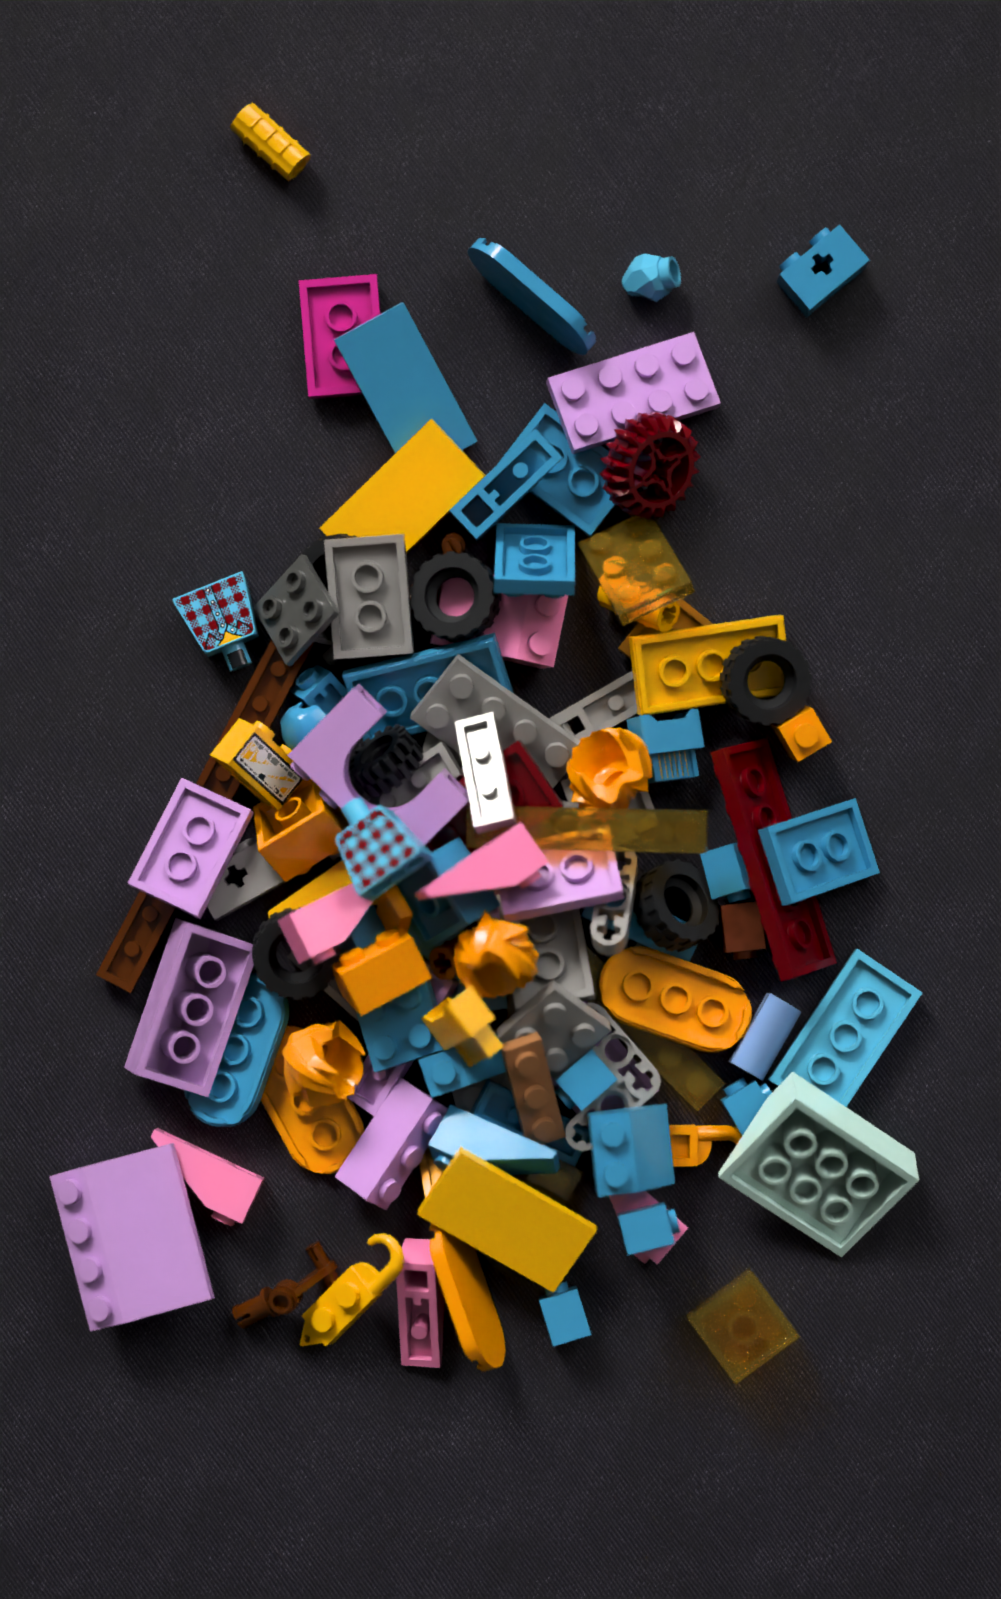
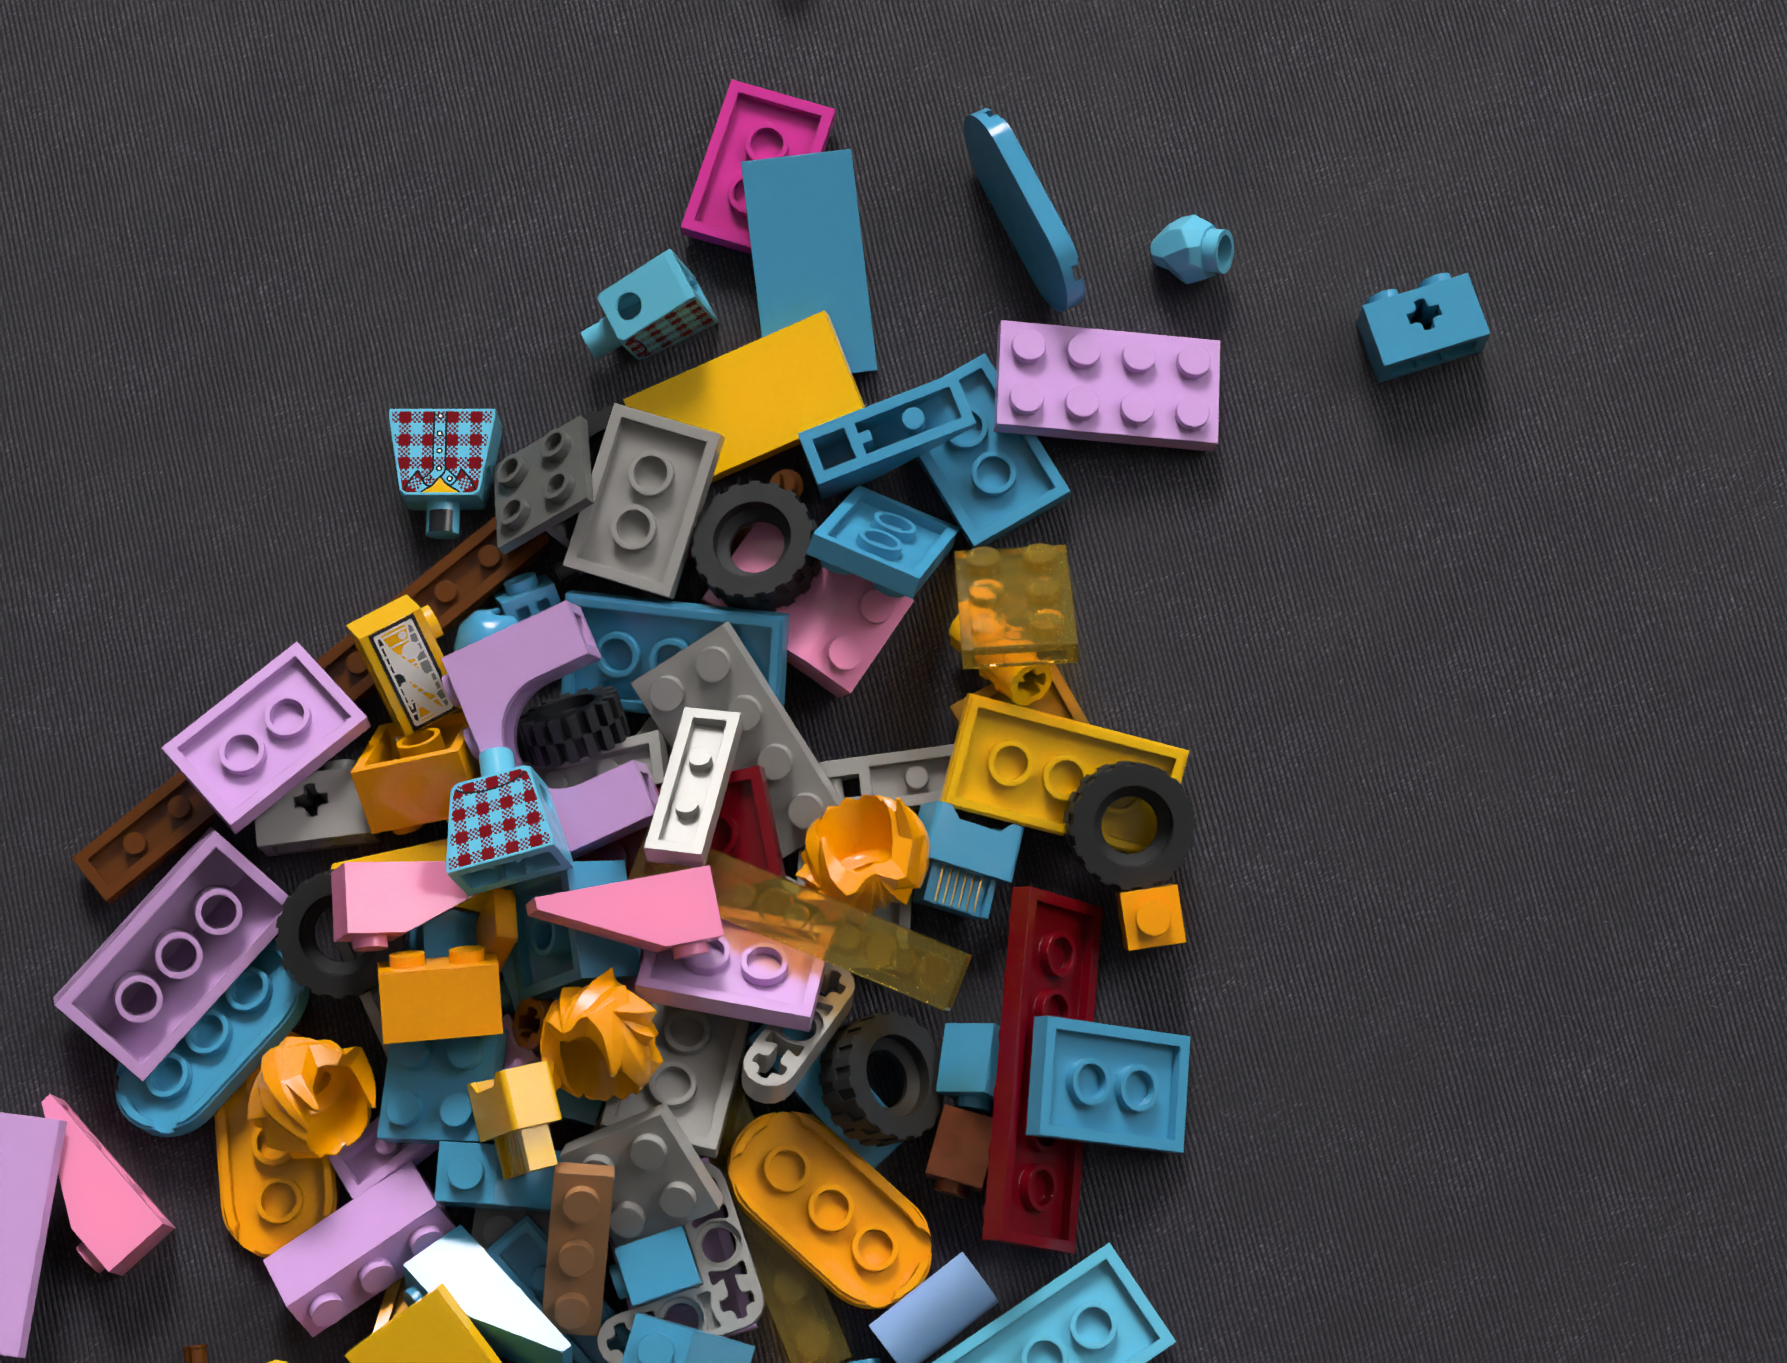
camera: 25 degrees right, 10 degrees down
dark red gear [599,411,701,519] -> none
none -> medium azure torso [580,249,718,360]

